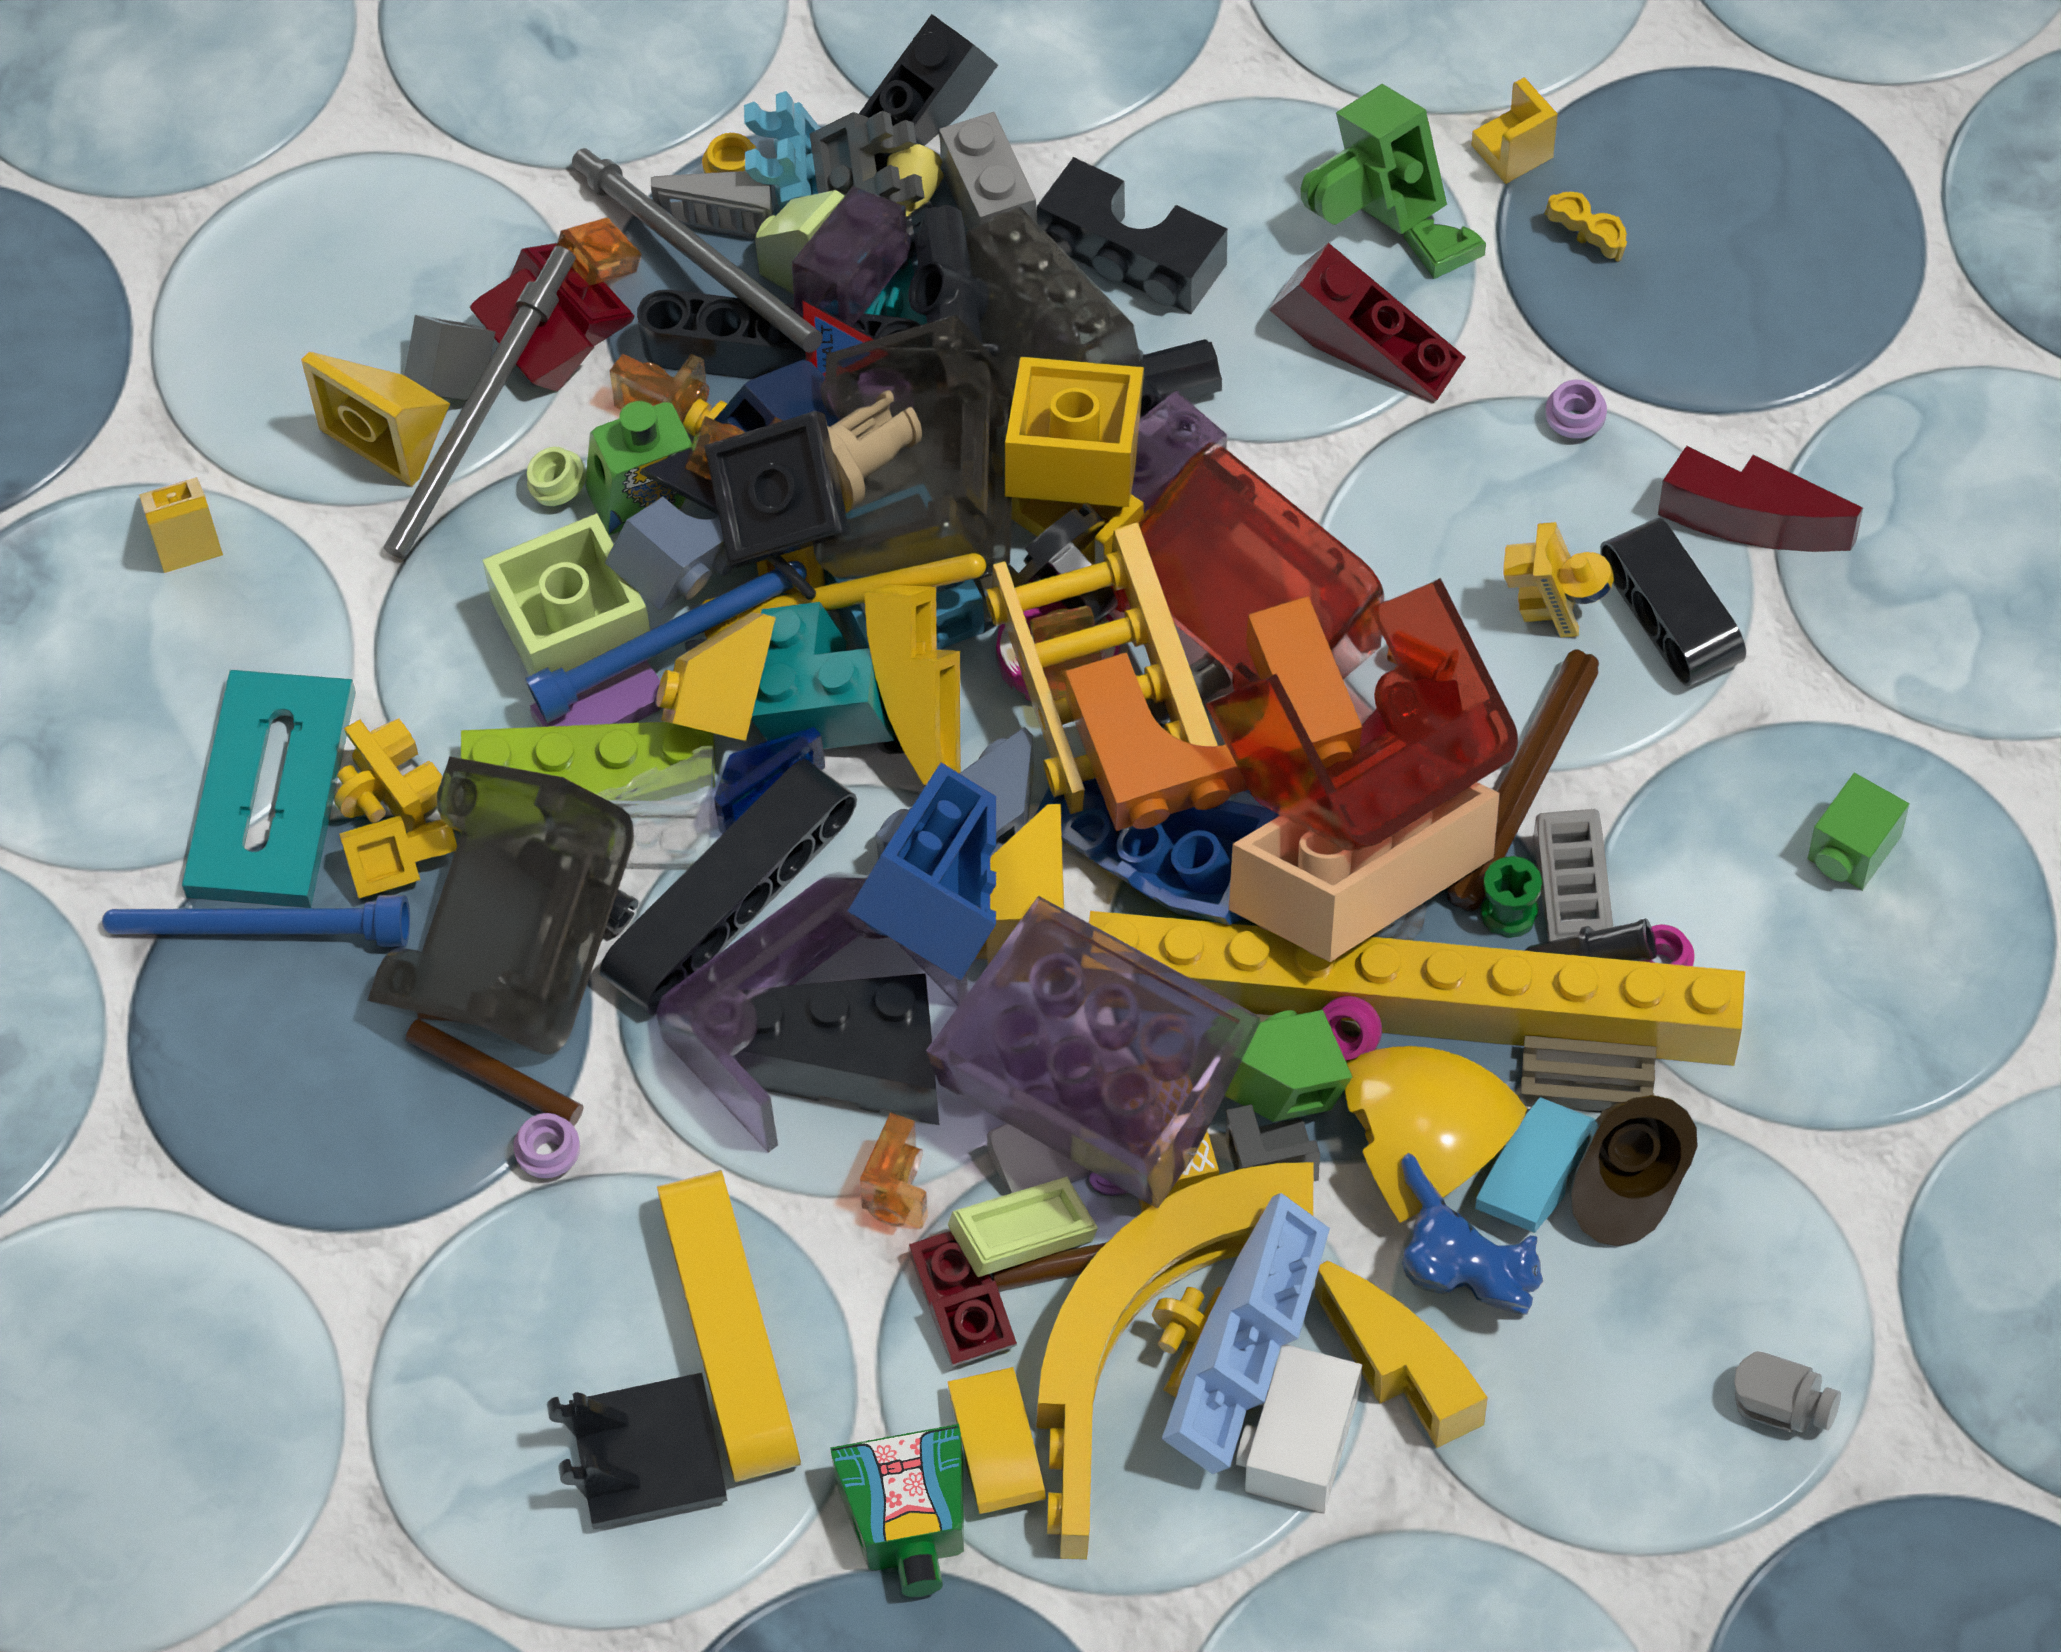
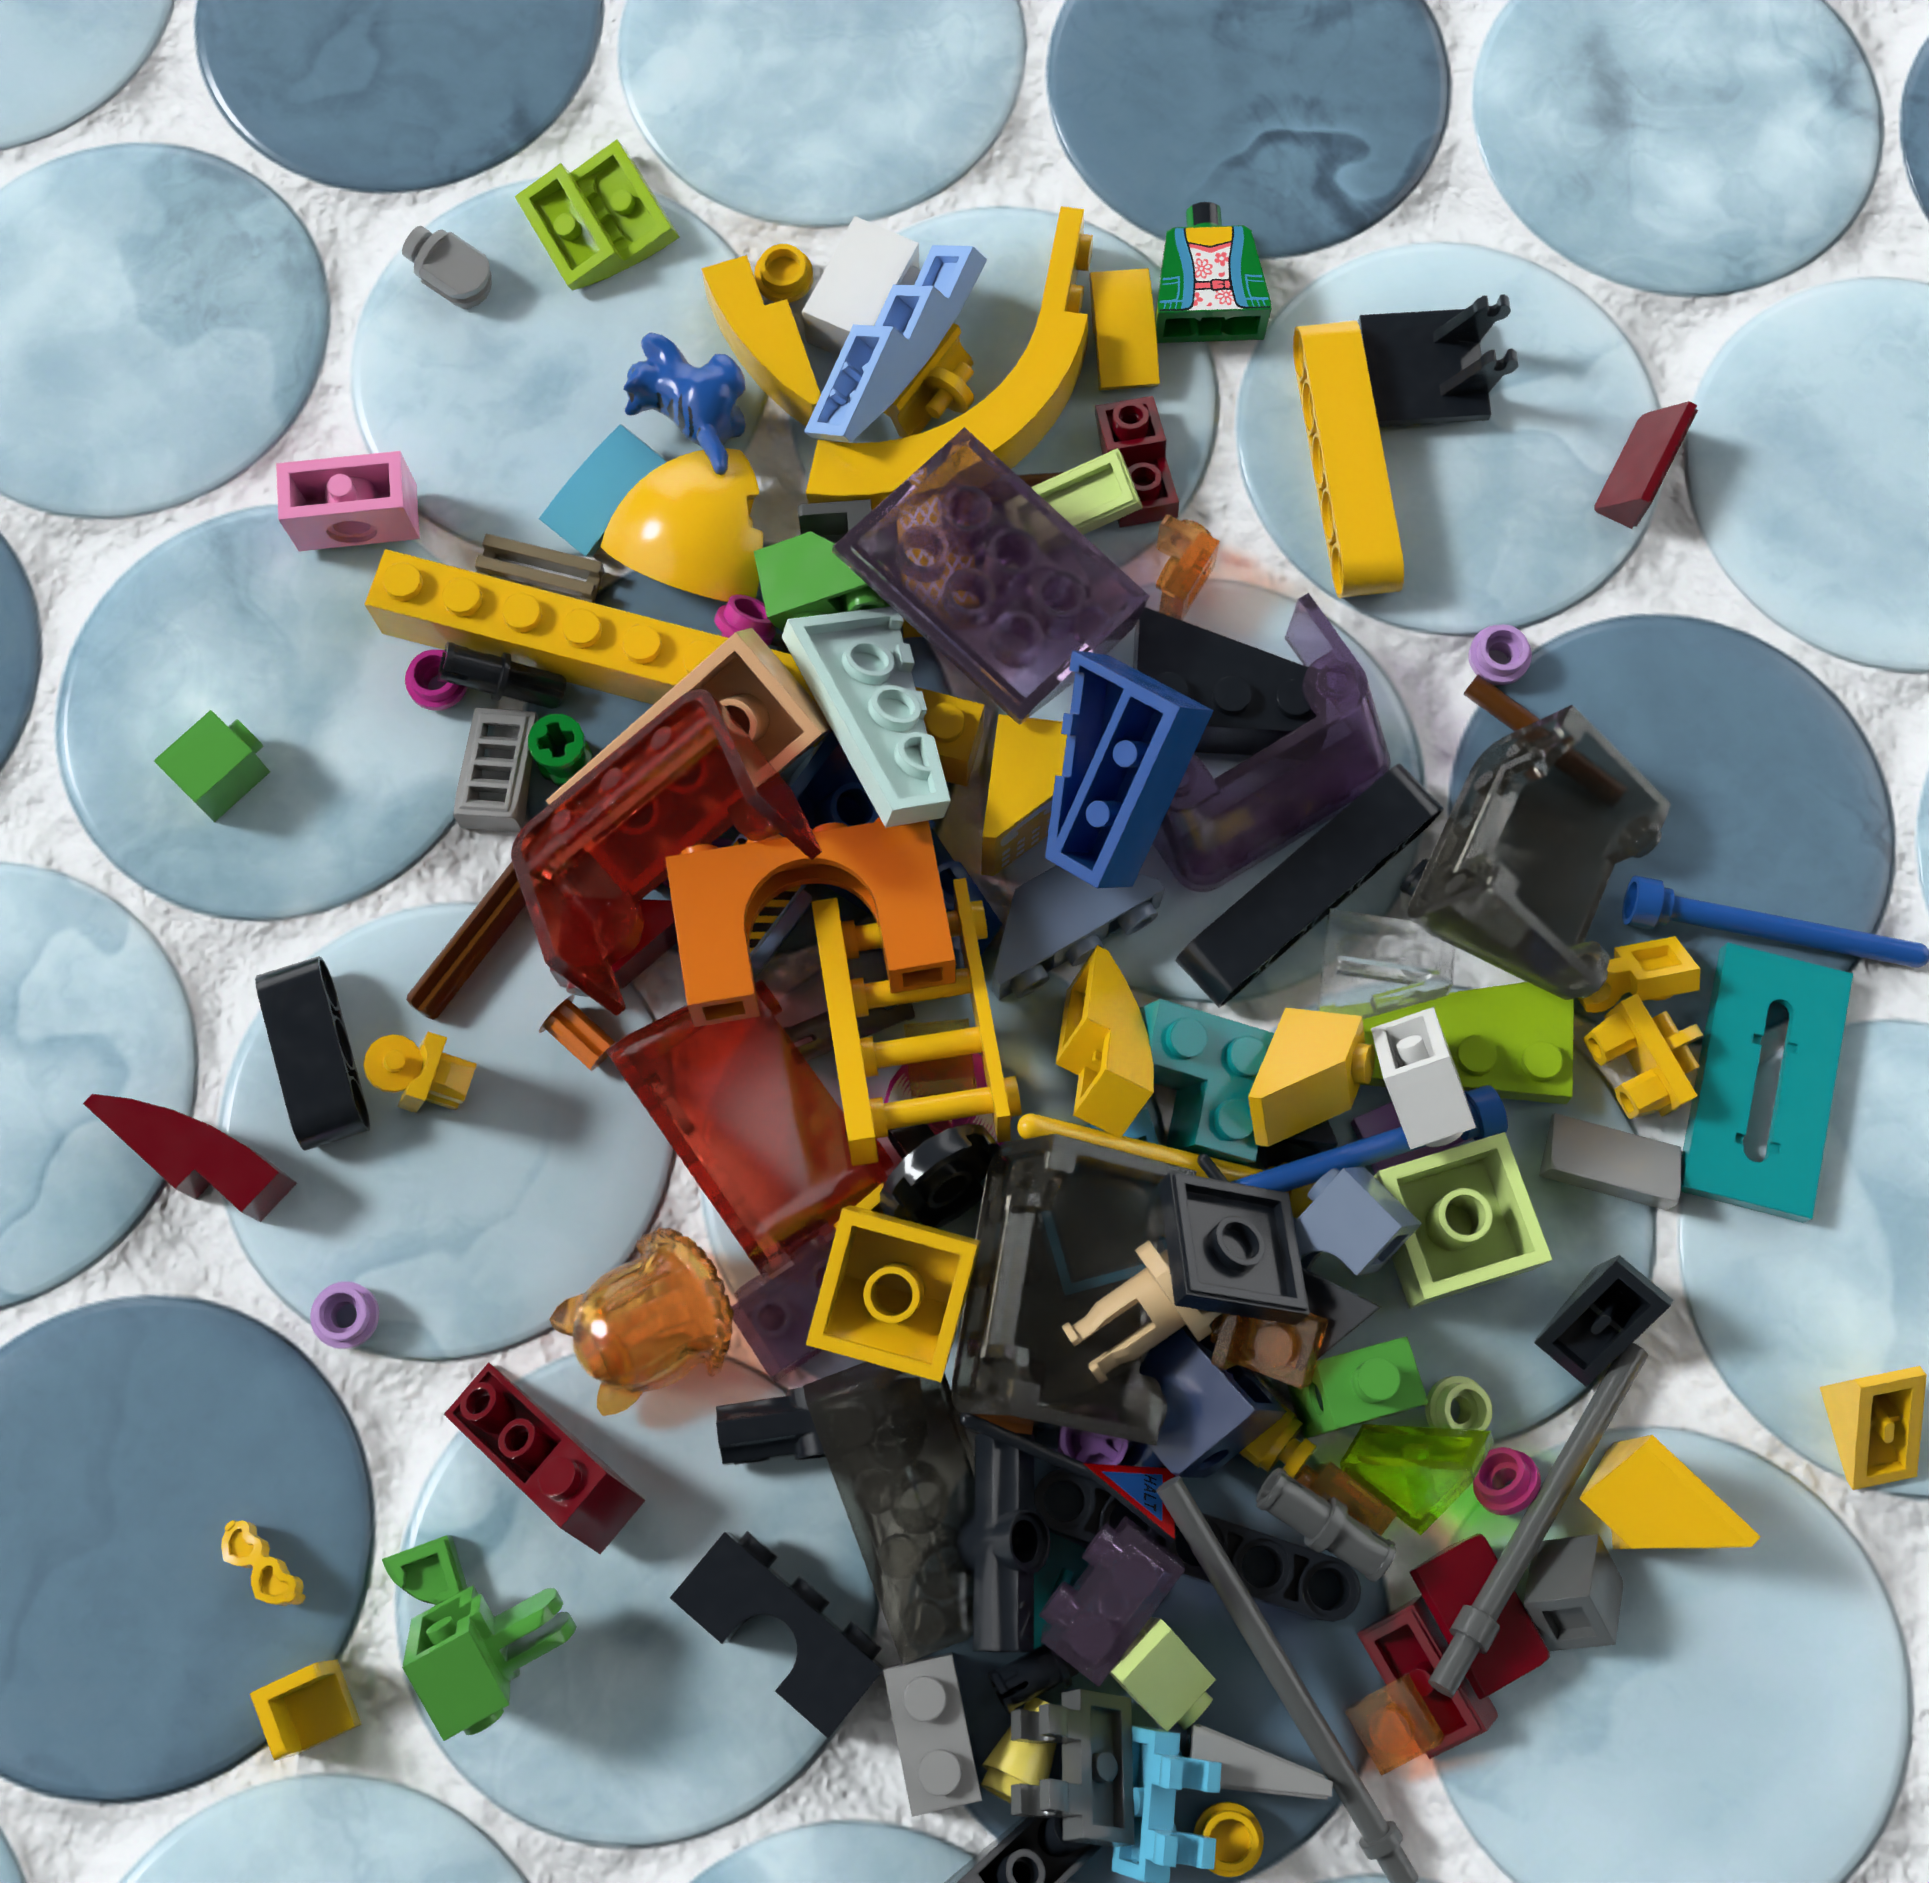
camera: 175 degrees left, 15 degrees up
clear blue slope [714,727,825,834] -> none
dark brown piece [1570,1095,1698,1246] -> none
none -> bright pink brick [276,451,420,551]
none -> lime slope [514,139,680,291]
none -> clear orange hair [549,1227,734,1416]
none -> yellow plate [754,244,813,303]
none -> light aqua wing [782,605,951,828]
none -> dark grey pin [1256,1468,1396,1582]
none -> clear neon green slope [1340,1424,1494,1536]
none -> white brick [1371,1007,1476,1150]
none -> dark pink plate [1473,1447,1541,1515]
none -> black slope [1534,1255,1673,1387]
none -> light grey slope [1539,1113,1681,1210]
none -> dark red slope [1594,401,1698,529]

